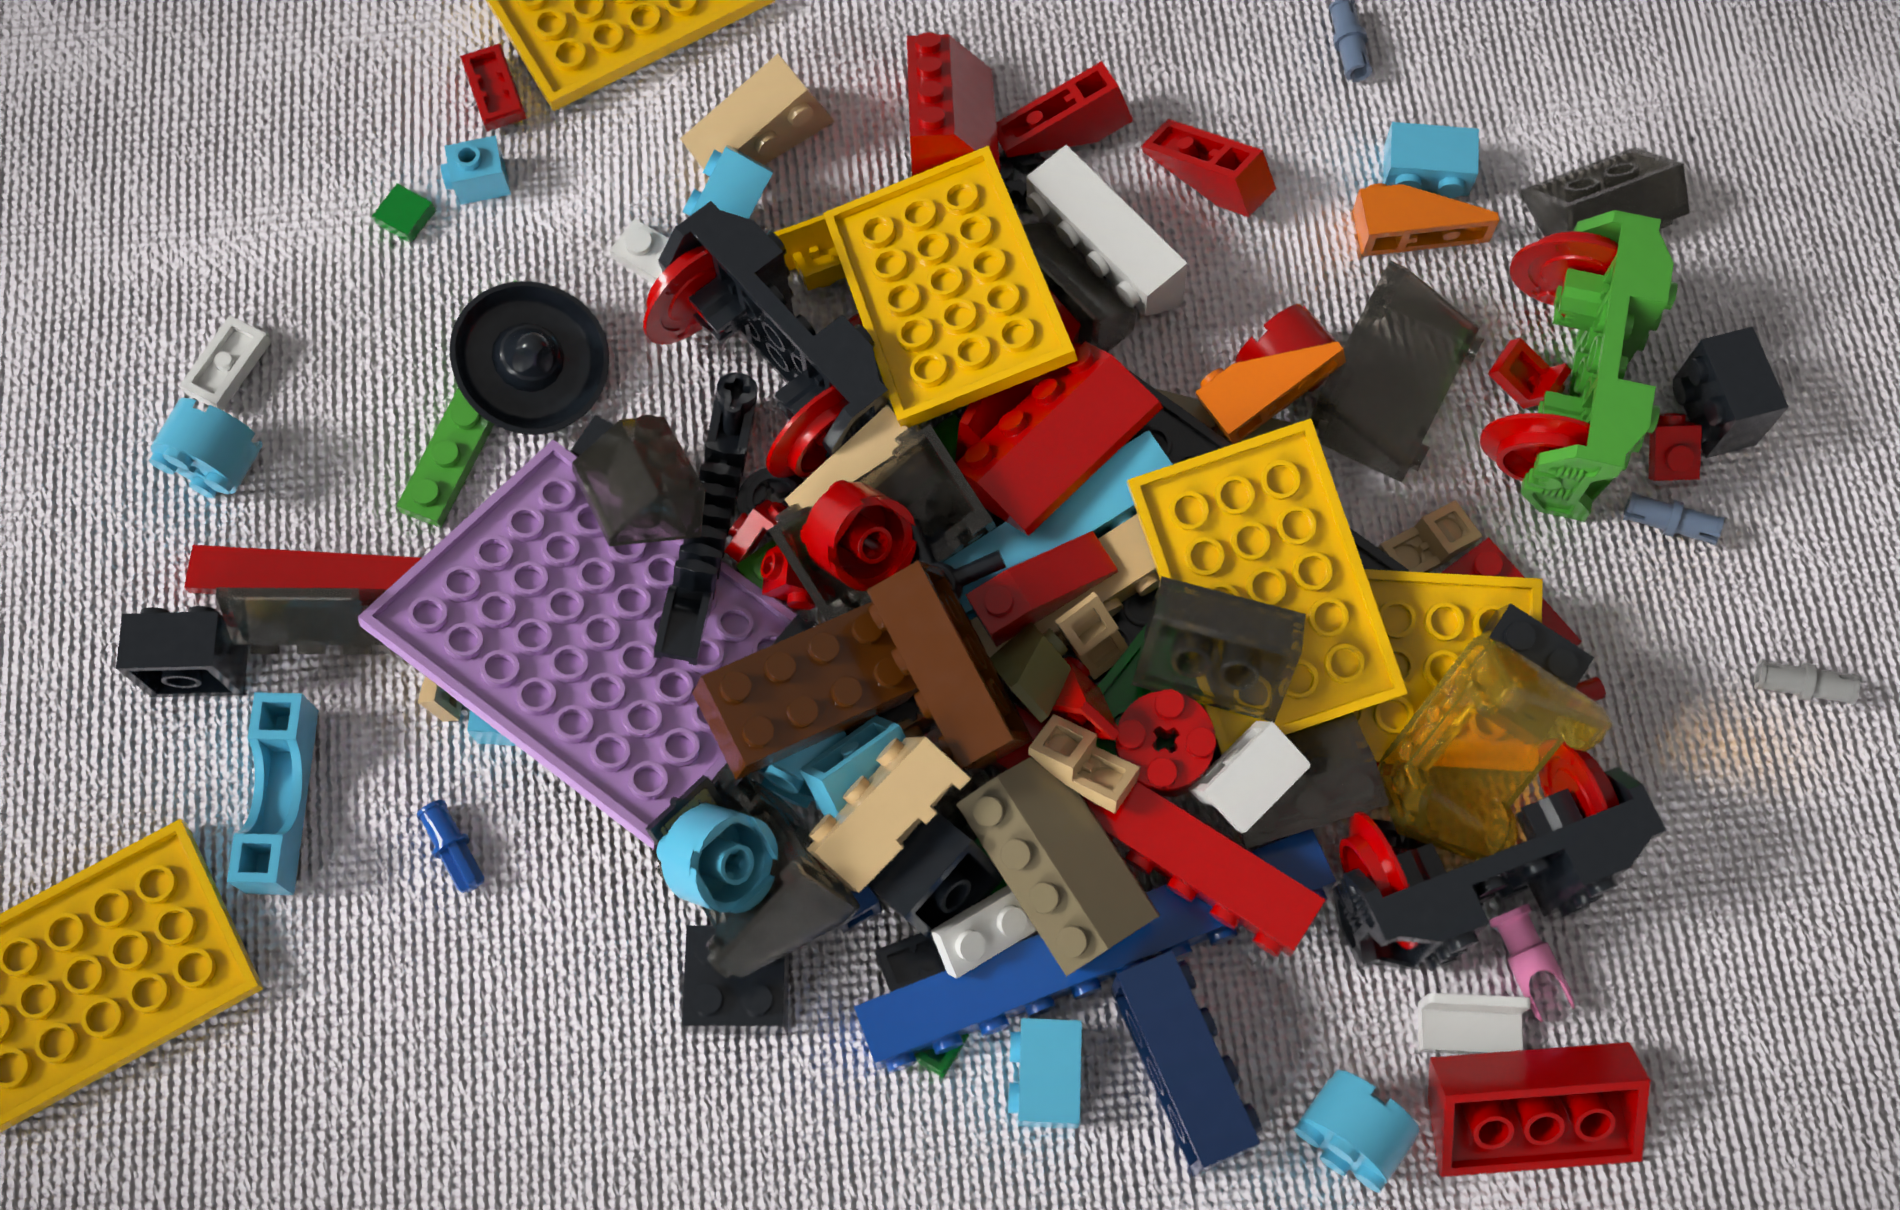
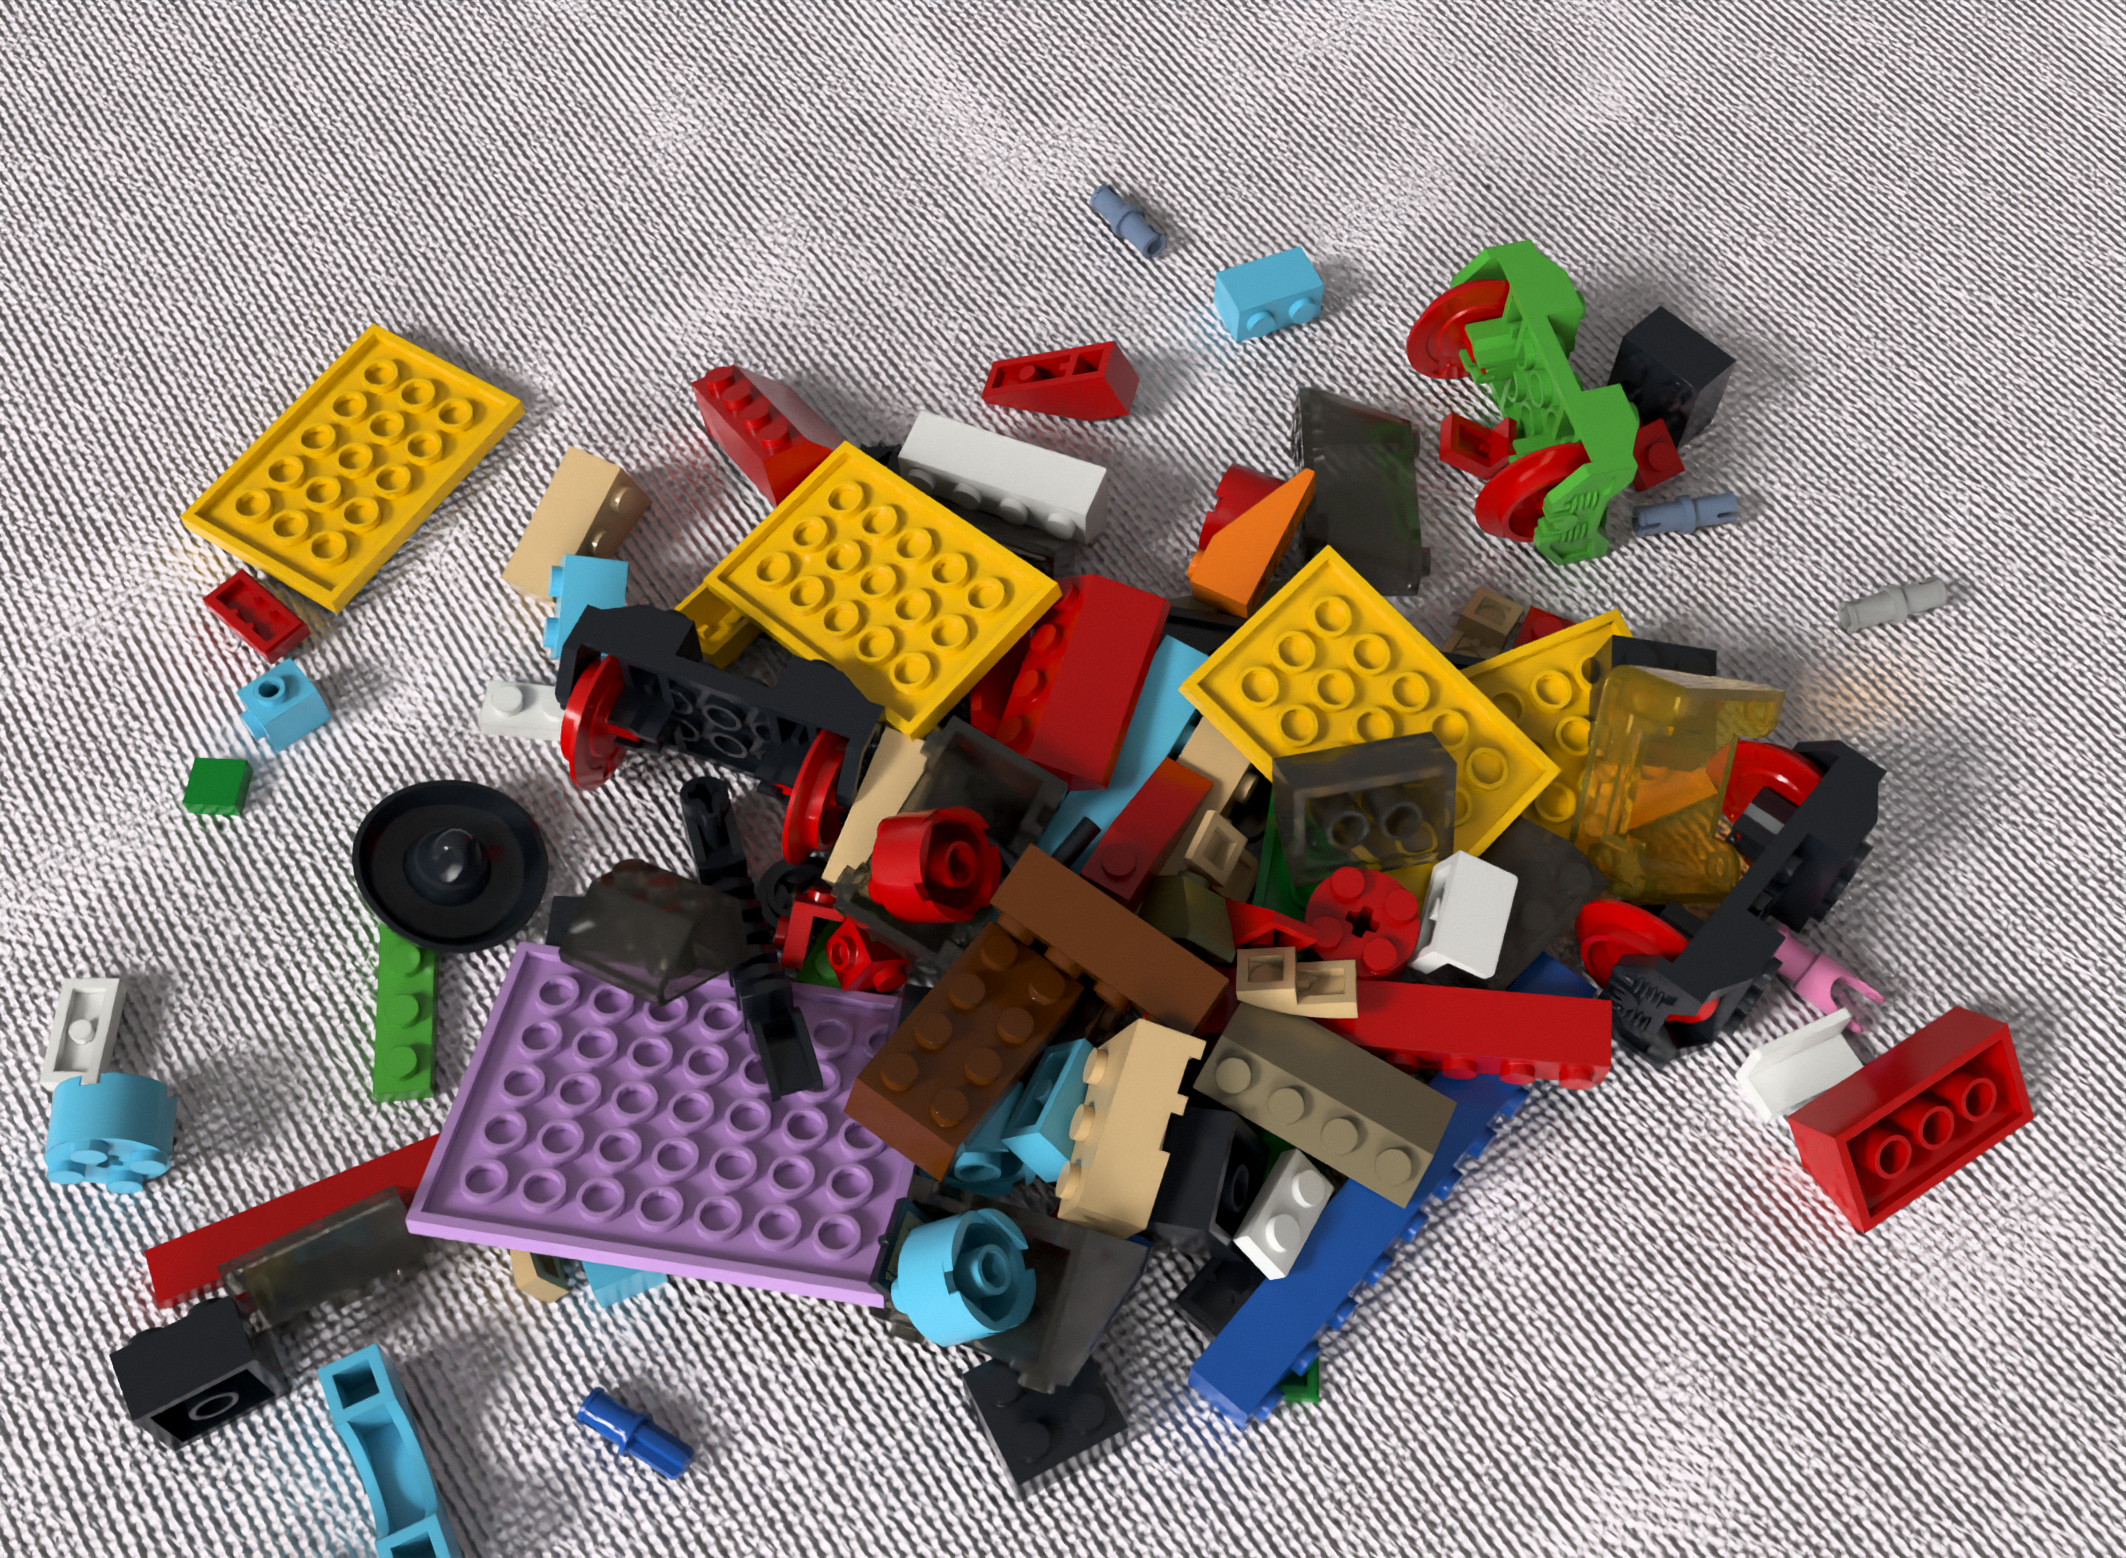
camera: 30 degrees left, 10 degrees down
red slope [996,61,1134,158] -> none
medium azure brick [1008,1018,1082,1129] -> none
dark blue brick [1110,950,1263,1177] -> none
medium azure brick [1294,1070,1420,1193] -> none
orange slope [1352,183,1500,257] -> none
clear smoke slope [1521,147,1690,237] -> none

